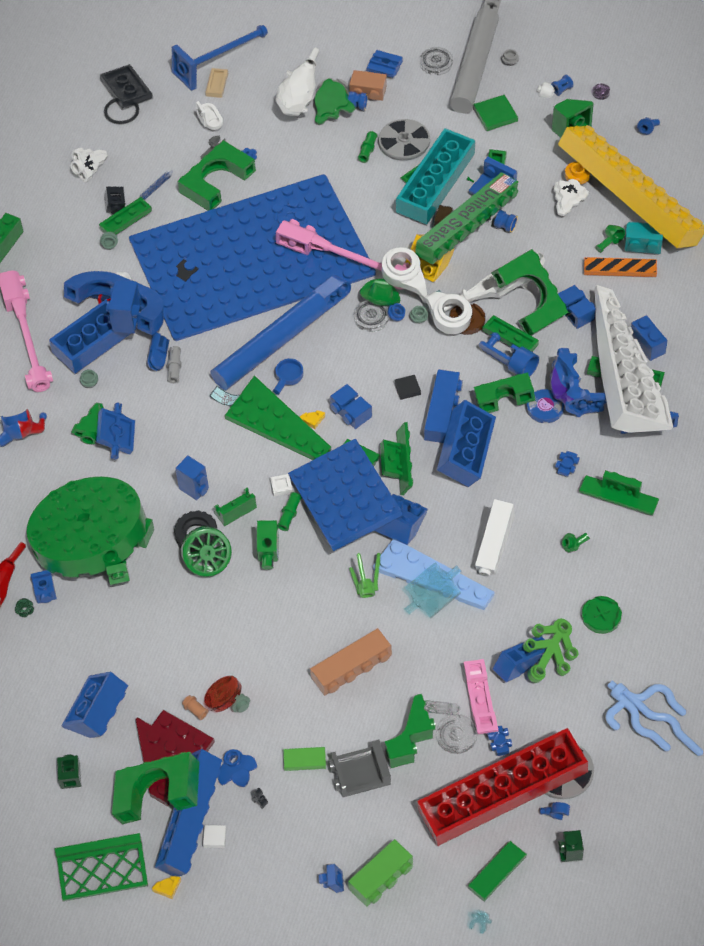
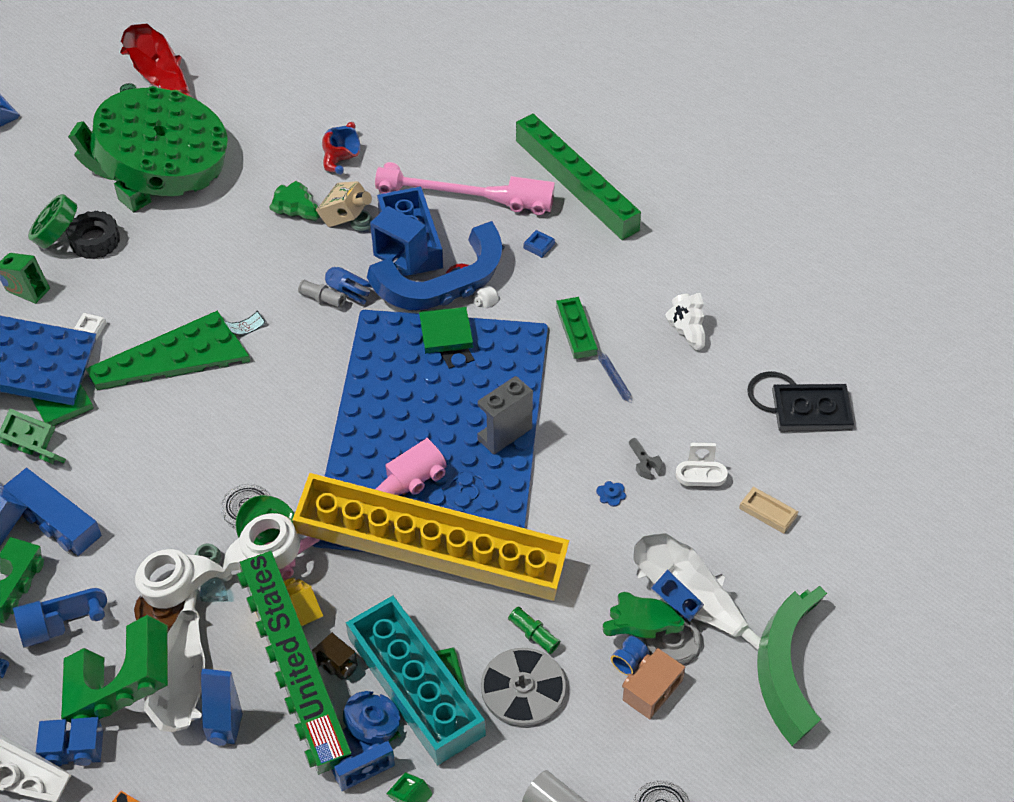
camera: 115 degrees right, 5 degrees down
blue plate [96,402,135,459] -> none
sand green plate [100,232,118,249] -> none
black brick [104,186,125,214] -> none
blue tile [172,25,268,91] -> none
blue brick [175,455,209,501] -> none
green arch [177,140,256,211] -> none
blue piece [210,275,351,390] -> none
green hinge [214,487,257,527] -> none
blue piece [273,358,304,395] -> none
green pin [278,492,302,531] -> none
yellow tile [300,410,325,429] -> none
blue piece [330,384,372,429] -> none
blue piece [366,50,403,78] -> none
blue plate [388,303,406,321] -> none
black piece [394,374,421,400] -> none
green plate [483,315,539,352] -> none
blue wheel [494,210,518,232] -> none
none -> blue slope [201,668,243,746]
none -> yellow brick [293,473,569,601]
none -> tan torso [316,181,372,227]
none -> blue tile [343,691,400,744]
none -> green tile [419,307,473,354]
none -> dark grey panel [477,376,533,454]
none -> blue tile [523,230,555,258]
none -> blue leg [651,569,704,622]
none -> green arch [757,586,827,746]

